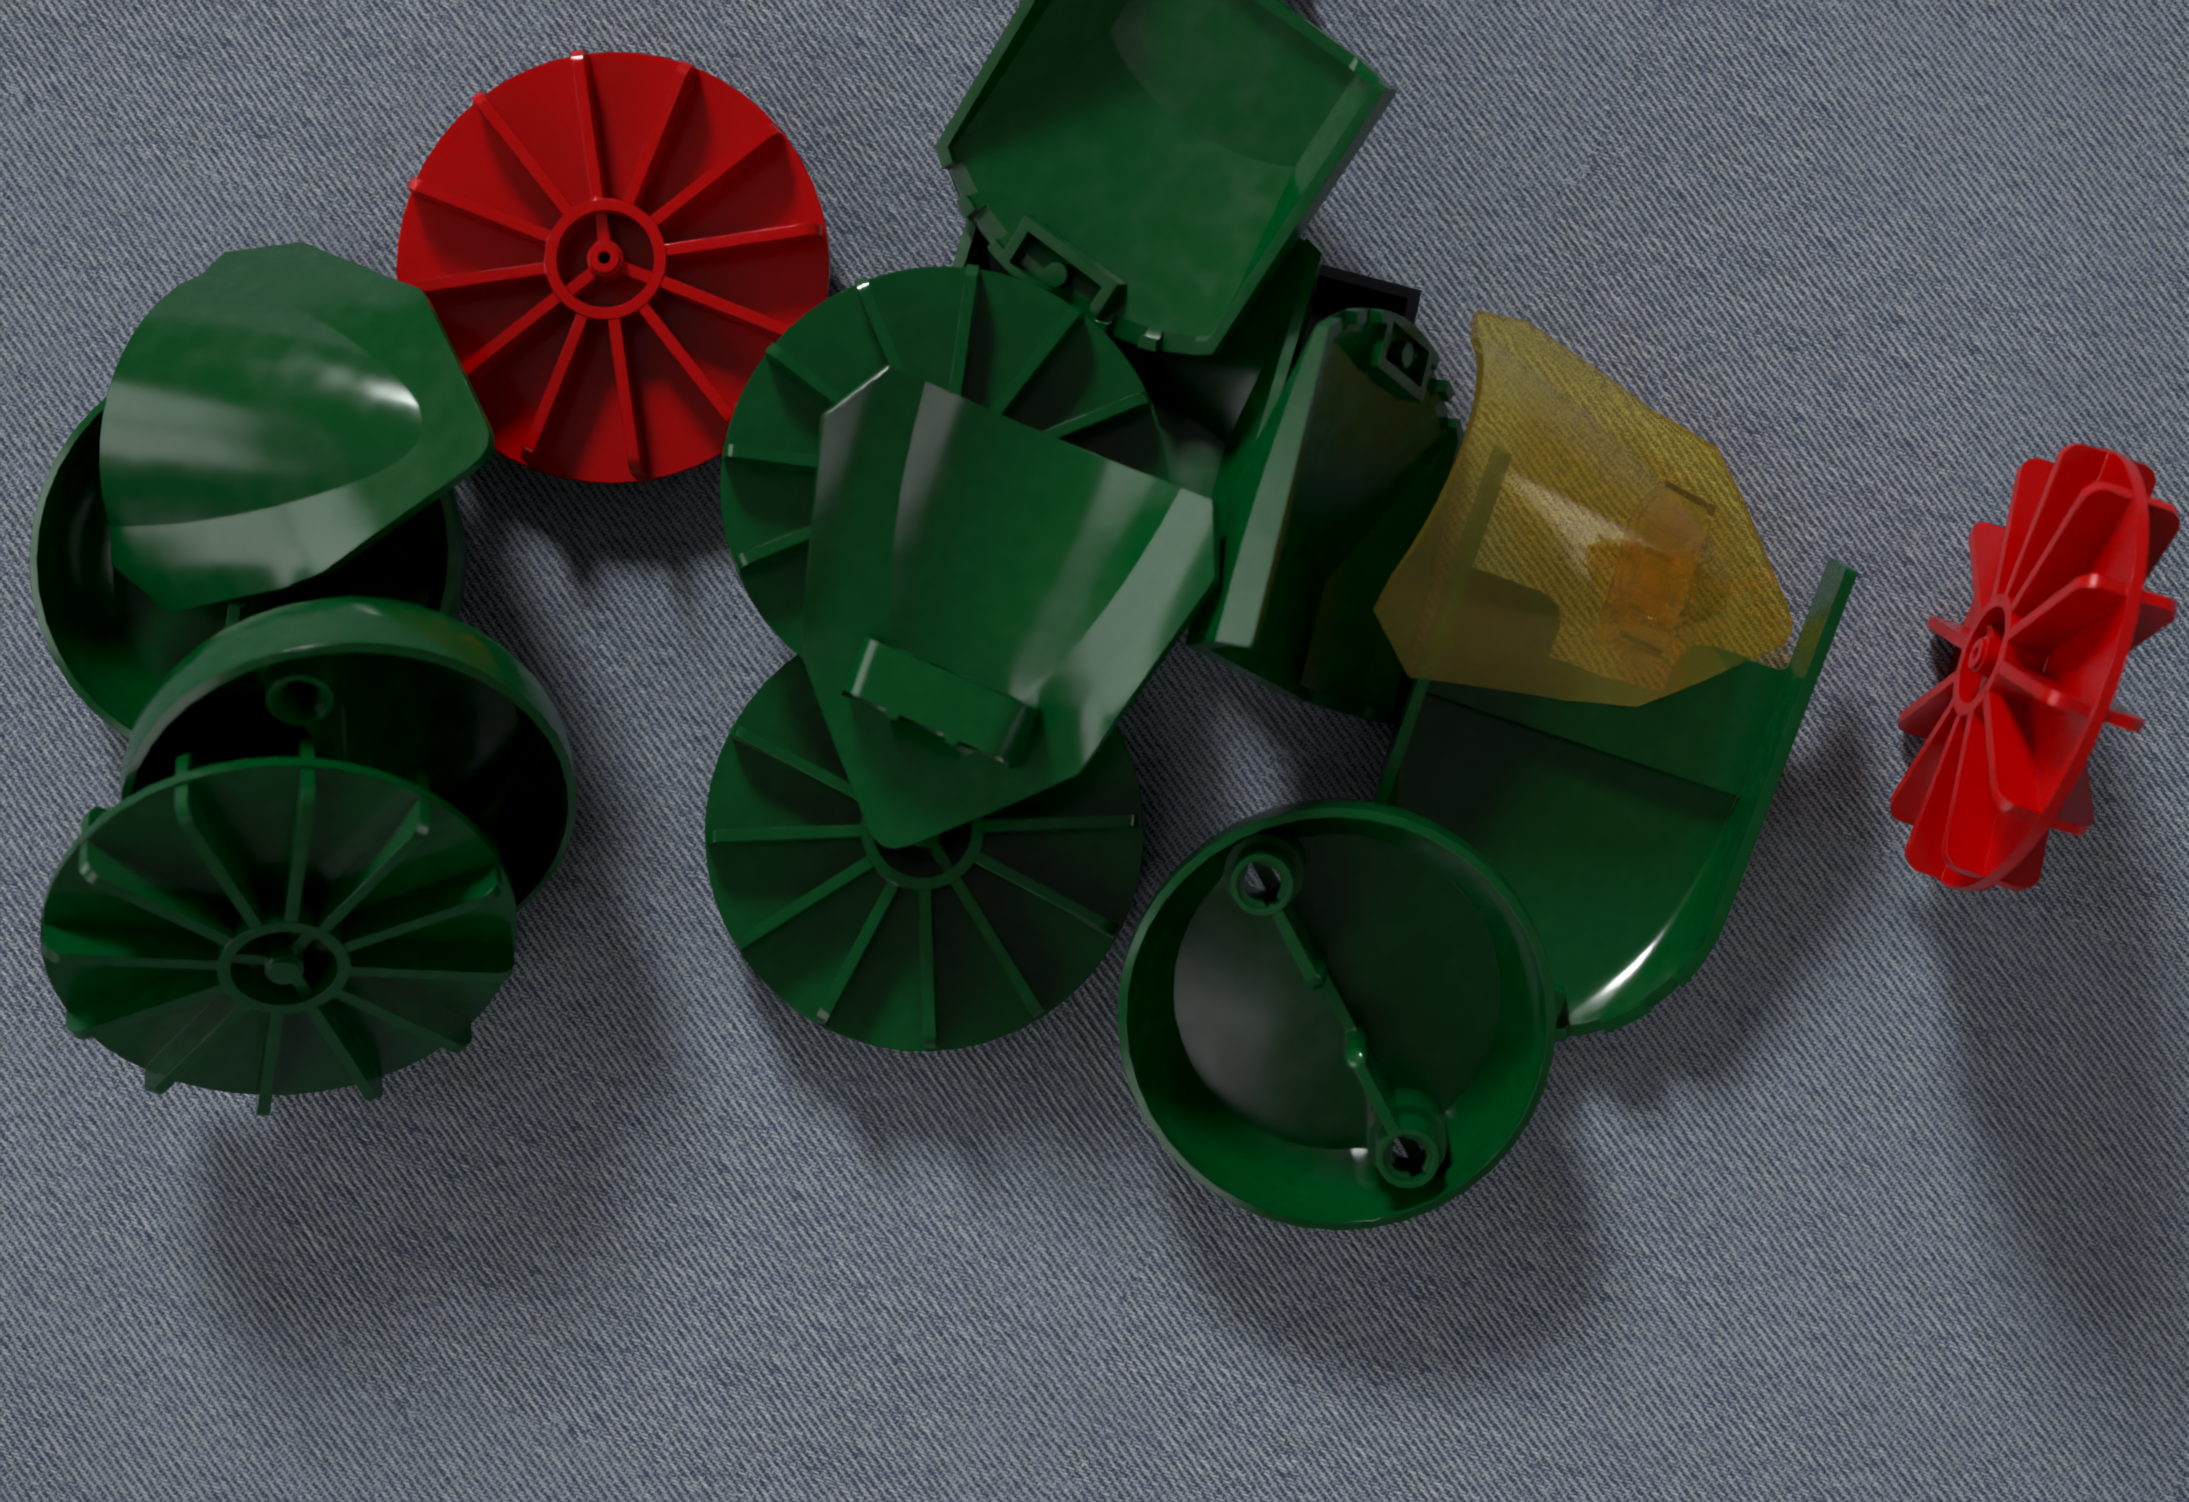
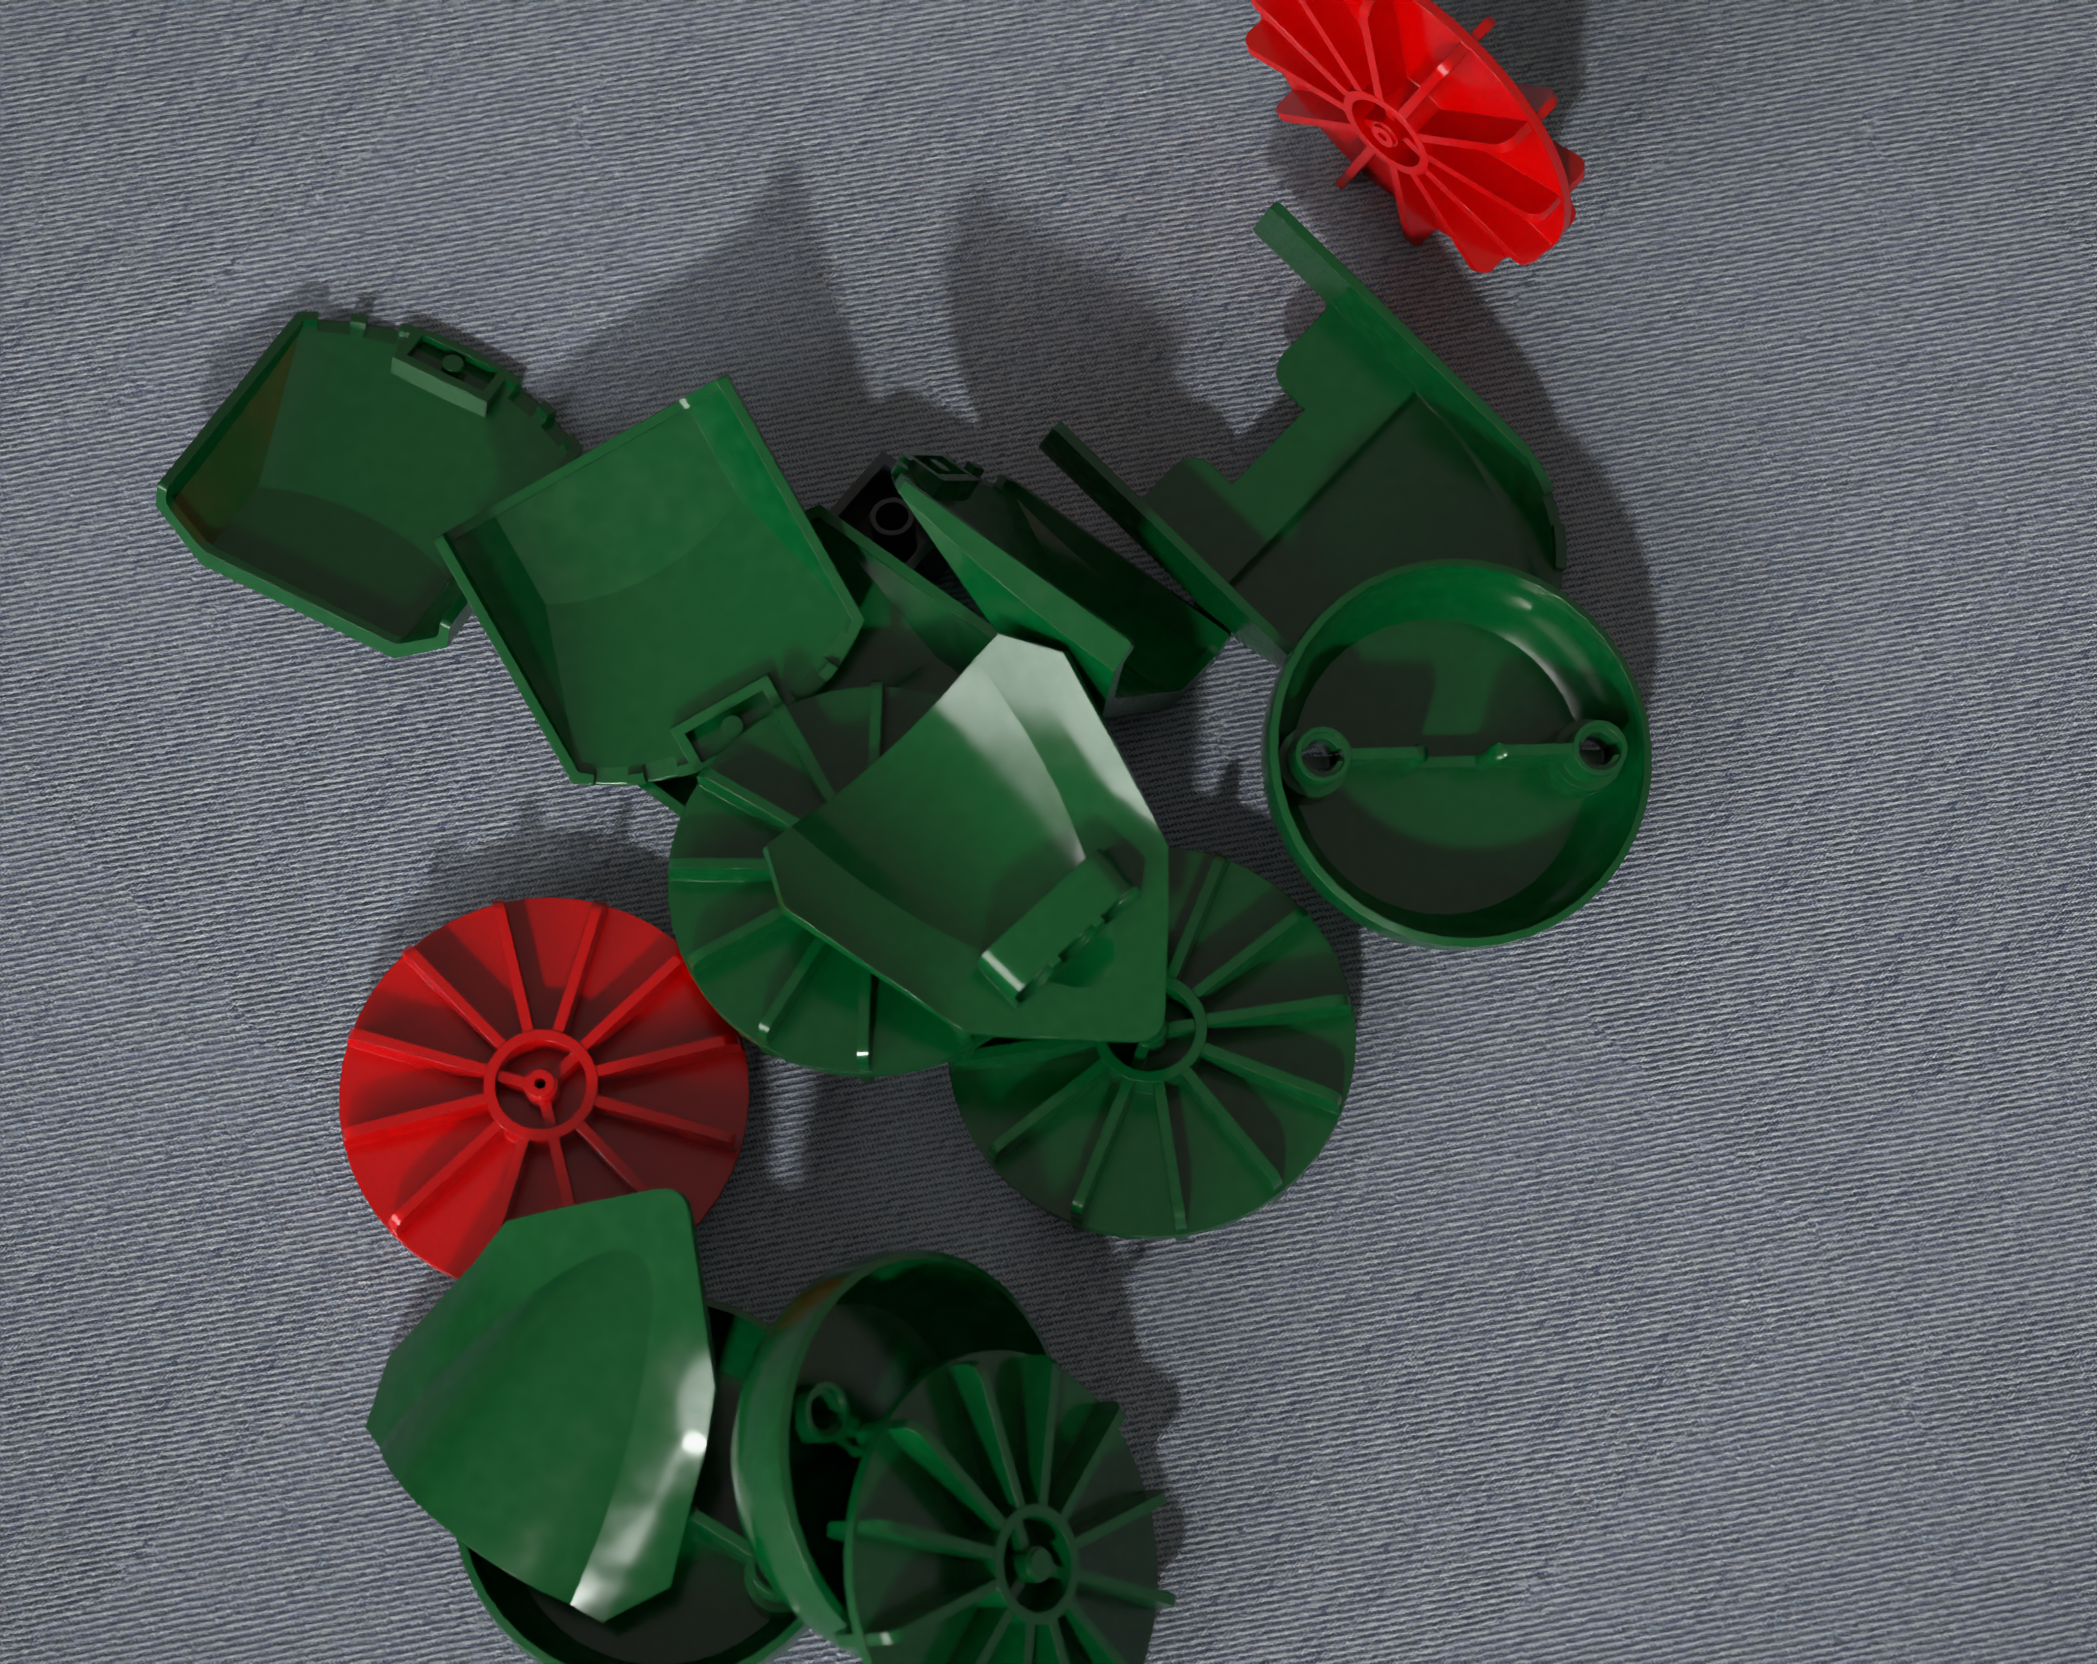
camera: 60 degrees left, 15 degrees down
clear yellow windscreen [1372,310,1793,707] -> none

